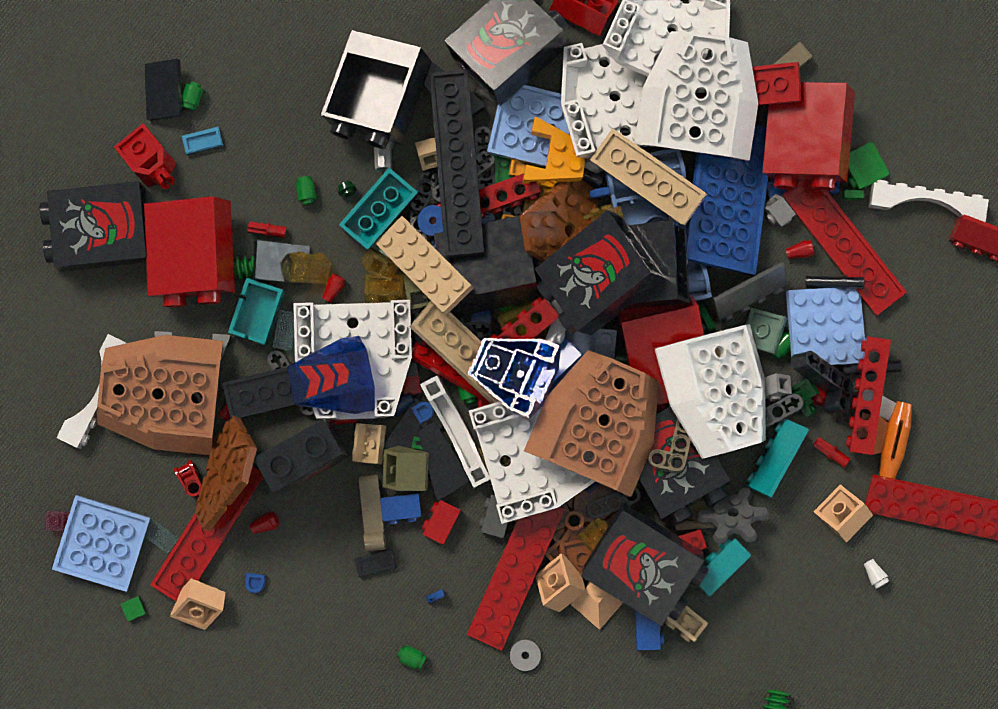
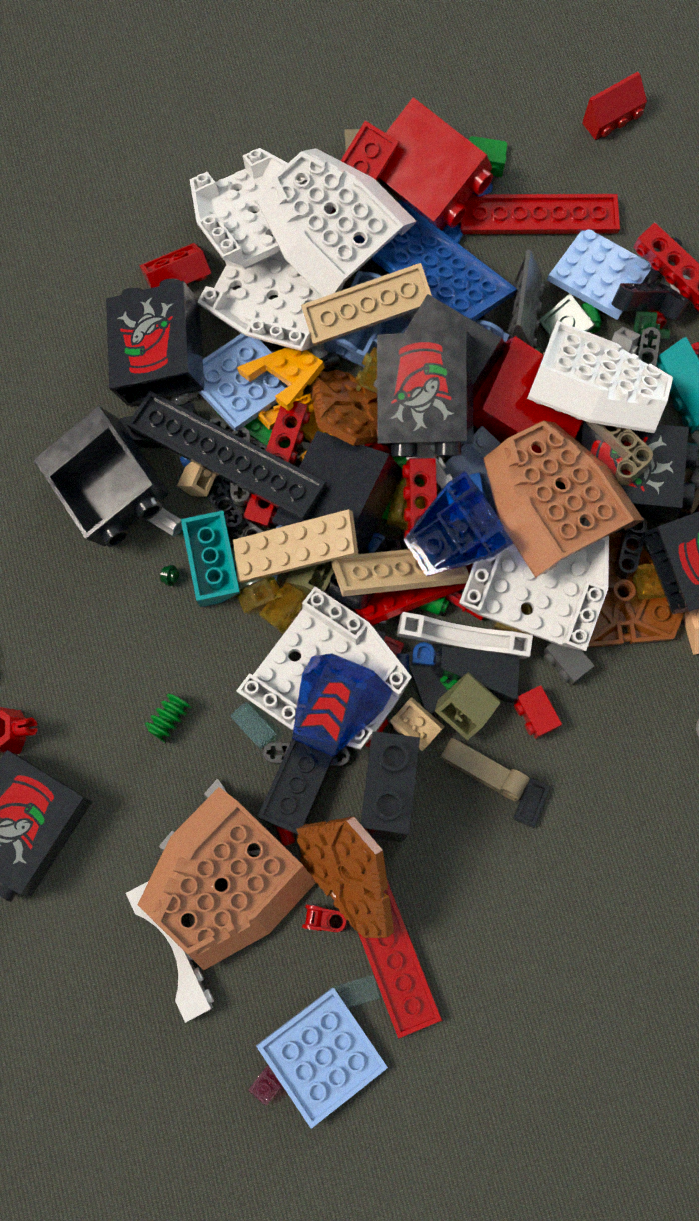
camera: 60 degrees left, 10 degrees down
green tile [121,596,147,621] -> none
red brick [144,196,235,308] -> none
light nougat slope [170,579,225,630] -> none
dark azure tile [182,127,224,155] -> none
teal piece [228,278,285,346] -> none
blue tile [245,572,266,593] -> none
red axle [247,222,286,239] -> none
red cone [249,512,280,534] -> none
tile [252,240,310,285] -> none
clear yellow bracket [289,251,331,284] -> none
green brick [296,176,317,205] -> none
red cone [322,273,346,303] -> none
blue brick [380,494,422,525] -> none
green brick [397,644,427,670] -> none
blue piece [418,205,443,237] -> none
blue tile [426,589,445,603] -> none
red plate [467,506,565,651] -> none
light nougat slope [535,554,586,612] -> none
blue tile [589,187,610,199] -> none
light grey brick [764,194,795,227] -> none
red cone [786,239,815,260] -> none
black pin [806,275,865,290] -> none
green tile [842,190,864,201] -> none
white arch [868,180,989,222] -> none

